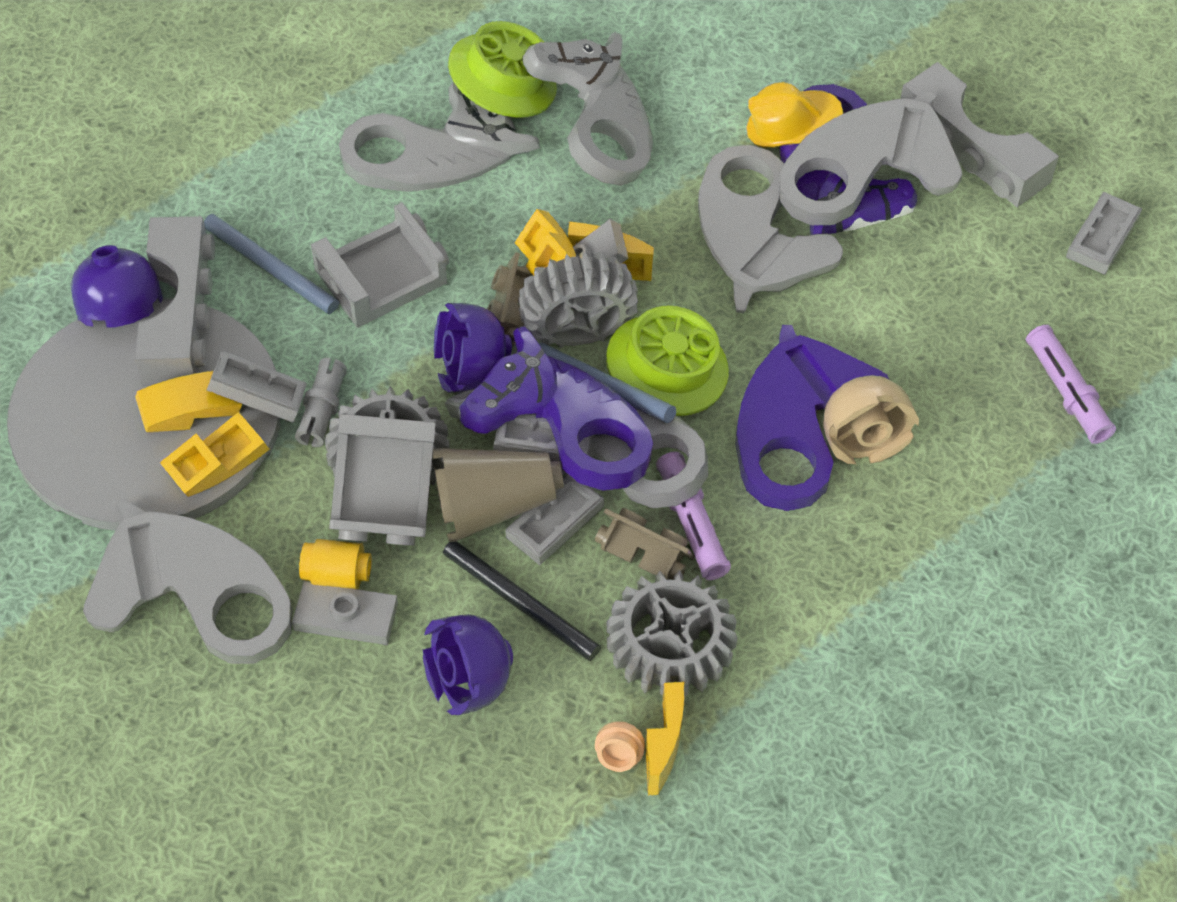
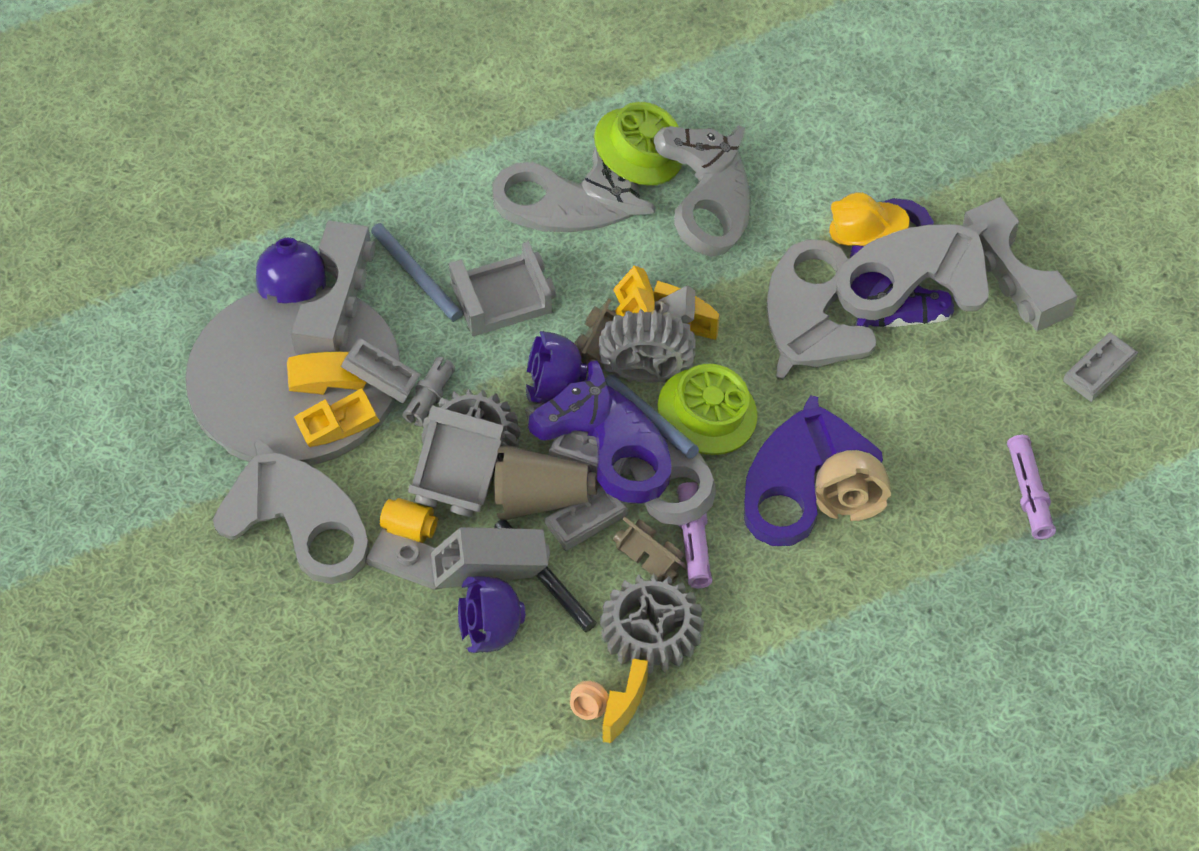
camera: 15 degrees right, 0 degrees up
none -> light grey slope [431,527,550,588]

